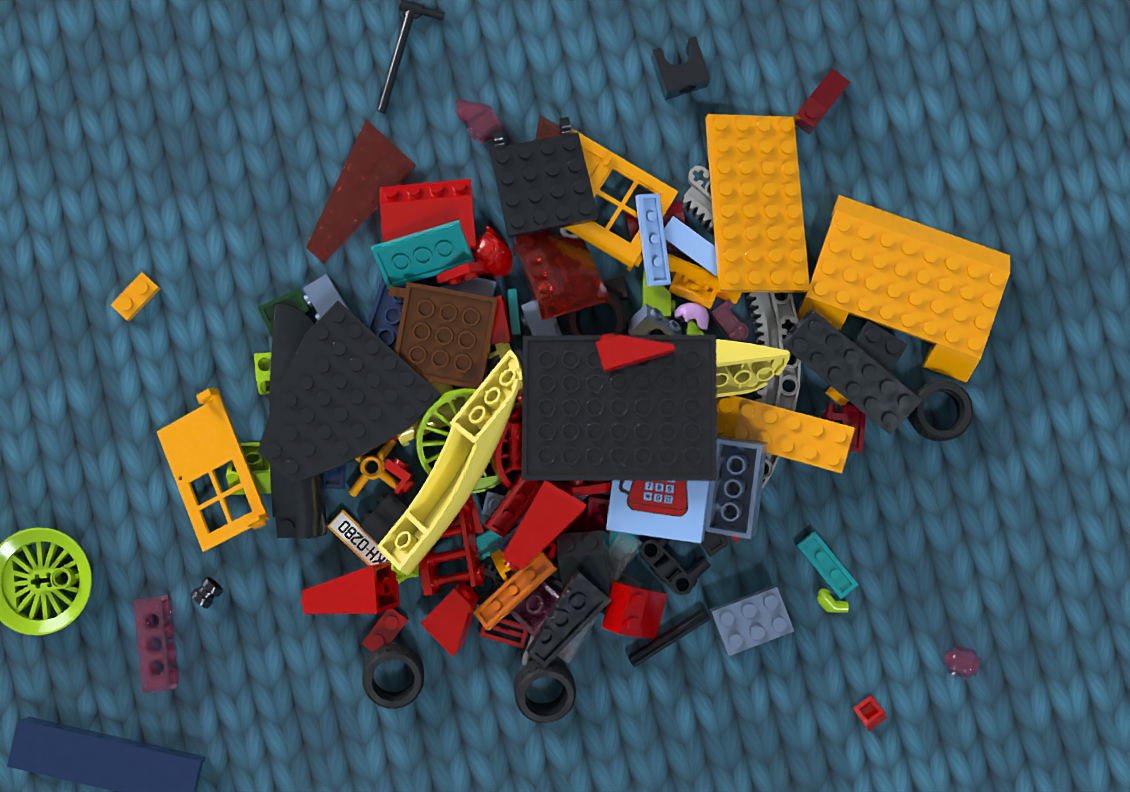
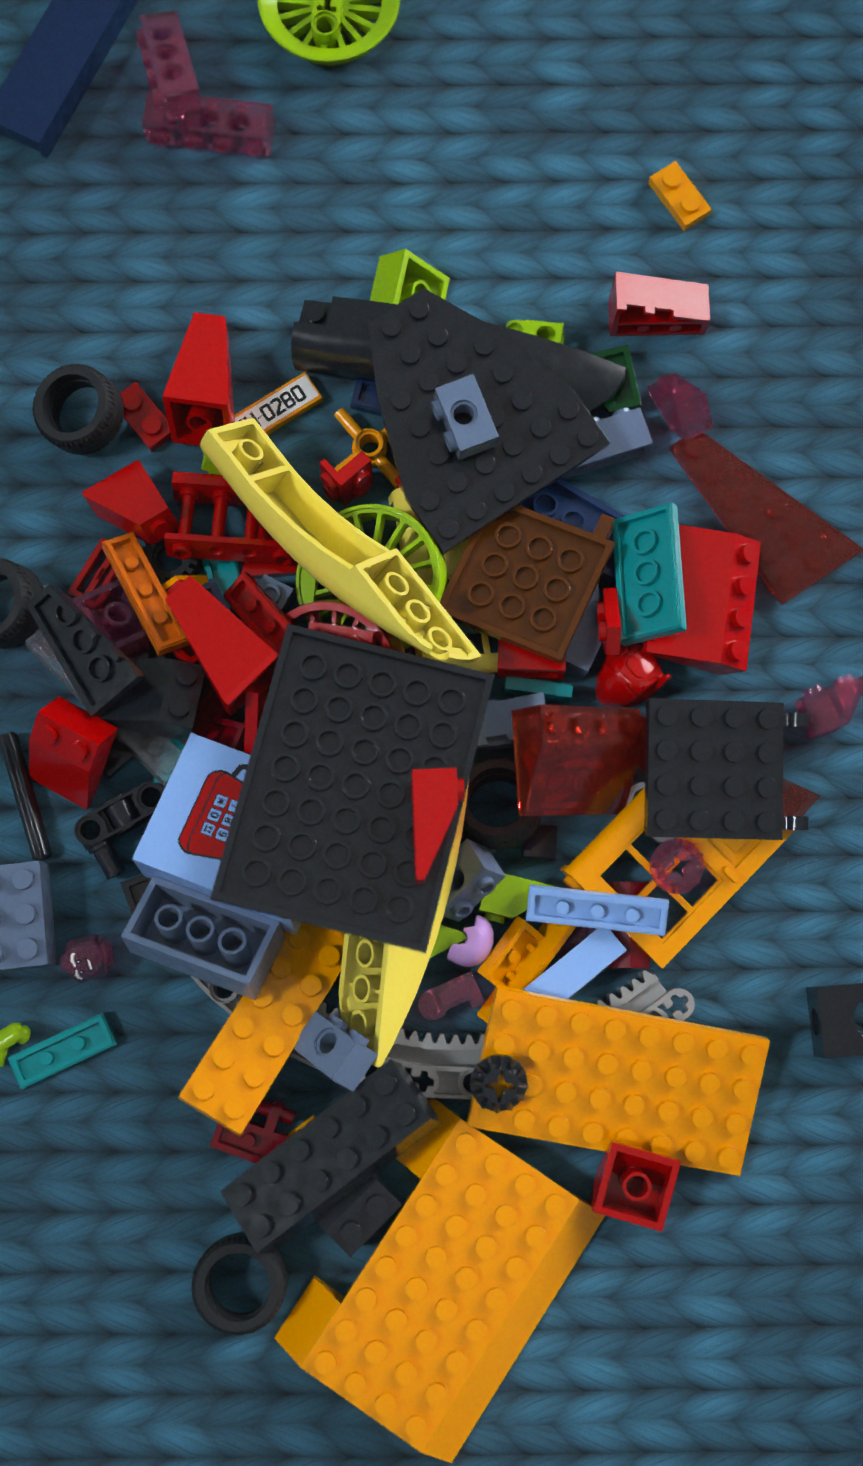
camera: 100 degrees right, 5 degrees down
light orange door [157,388,269,552] -> none
black wheel [190,576,224,609] -> none
black brick [360,492,408,545] -> none
dark red slope [793,69,850,135] -> none
none -> clear pink head [60,934,114,983]
none -> clear pink brick [135,10,202,122]
none -> sand blue brick [294,1011,378,1092]
none -> sand blue brick [431,374,499,460]
none -> black gear [470,1055,528,1114]
none -> red slope [589,1141,681,1231]
none -> wedge [608,272,710,336]
none -> clear pink slope [647,373,714,441]
none -> clear pink gear [650,839,706,894]

